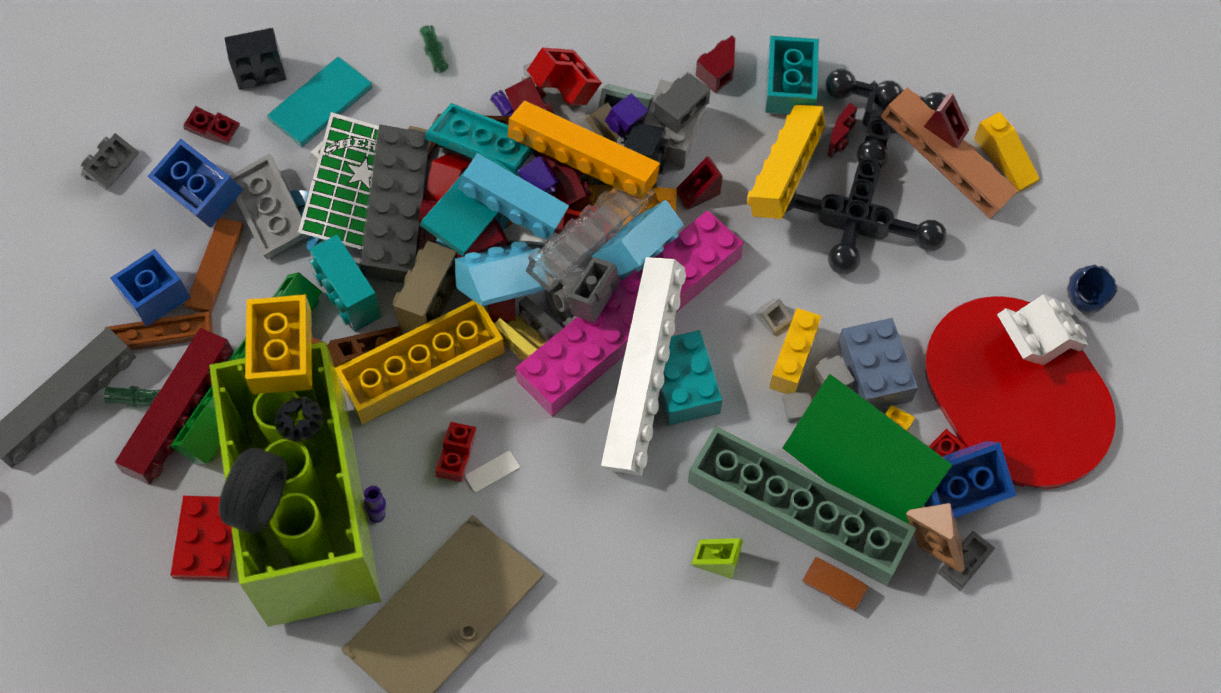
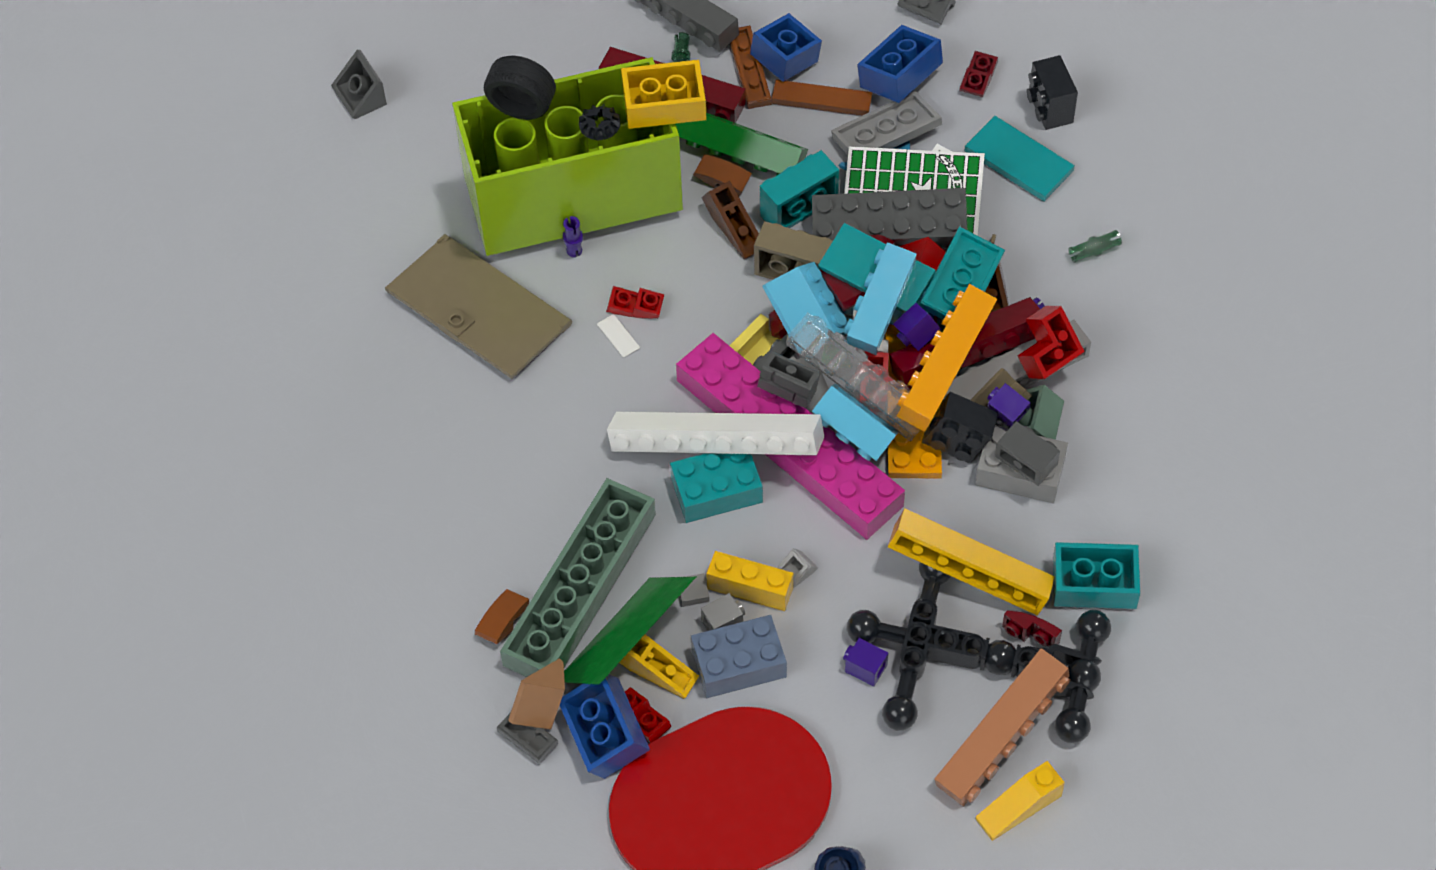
camera: 90 degrees right, 5 degrees down
yellow brick [335,300,505,425] -> none
dark red slope [677,156,723,209] -> none
lime slope [691,538,743,579] -> none
dark red slope [696,35,735,93] -> none
dark red slope [924,93,969,148] -> none
white bracket [997,295,1089,365] -> none
none -> dark purple brick [843,638,889,687]

